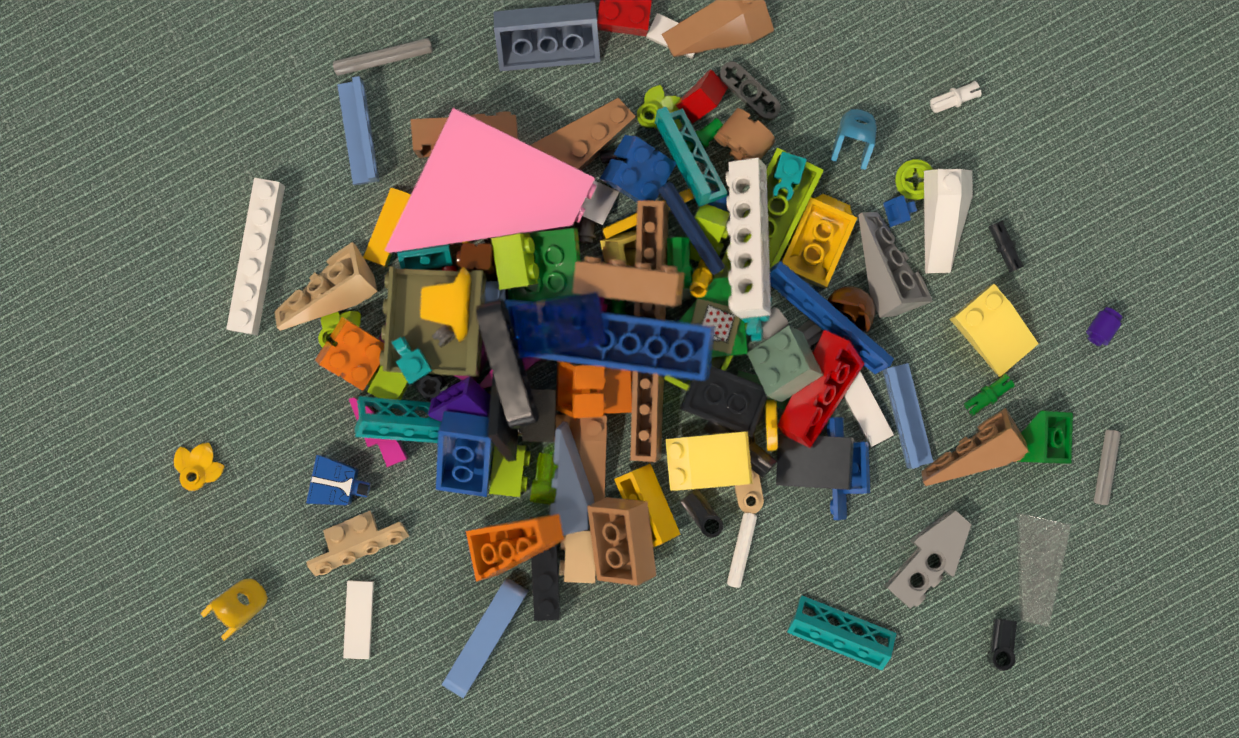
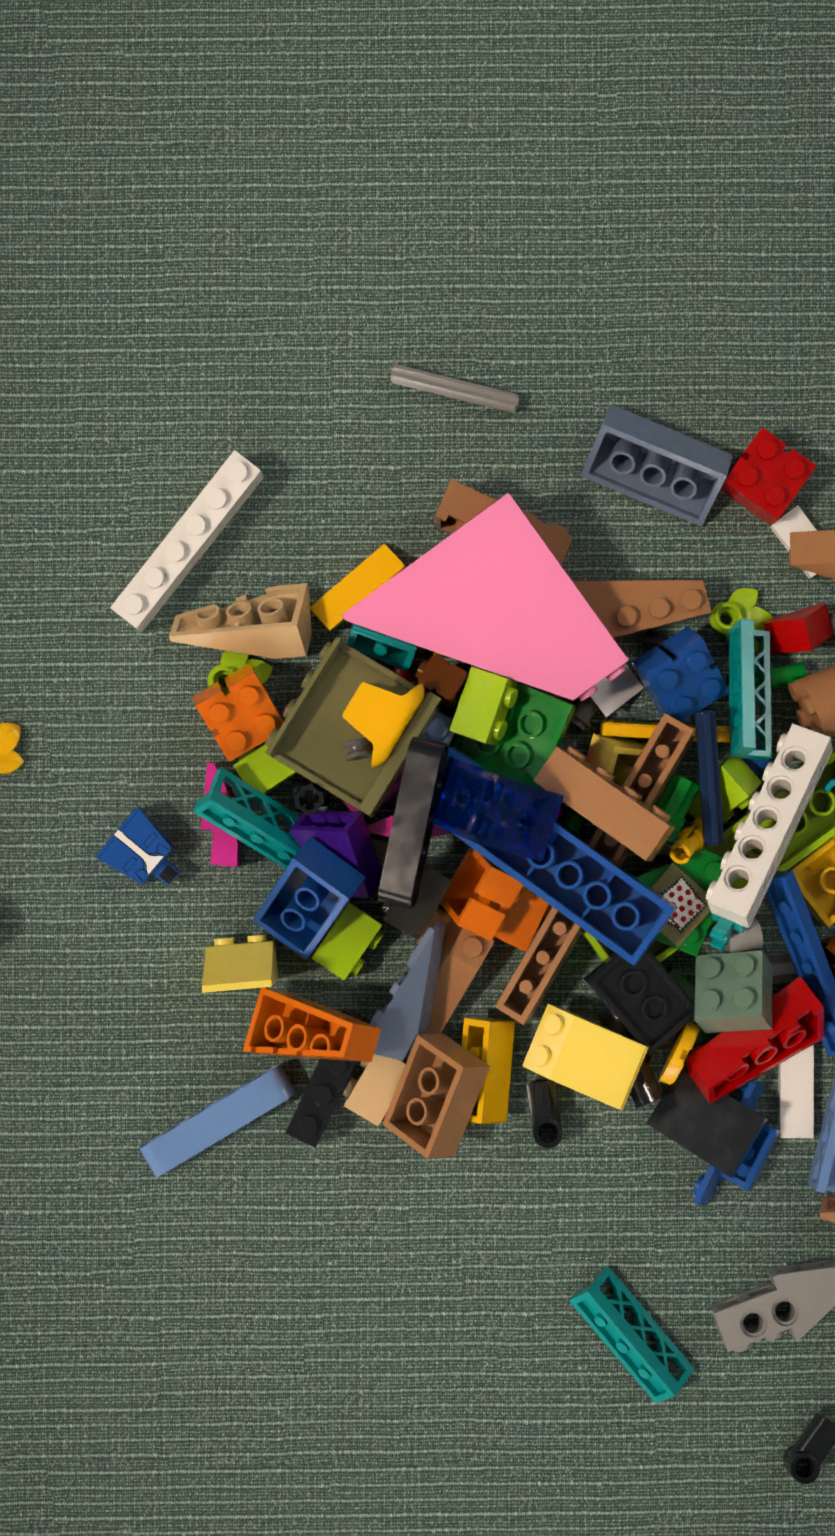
camera: 25 degrees right, 0 degrees up
tan bracket [306,511,409,576] -> none
medium blue fence [337,76,379,185] -> none
white tile [343,580,374,659] -> none
teal plate [392,337,433,384] -> none
black tile [487,374,519,462] -> none
clear neon green piece [530,453,558,505] -> none
white axle [727,513,757,588] -> none
tan plate [734,469,764,514] -> none
none -> light yellow slope [202,934,279,993]

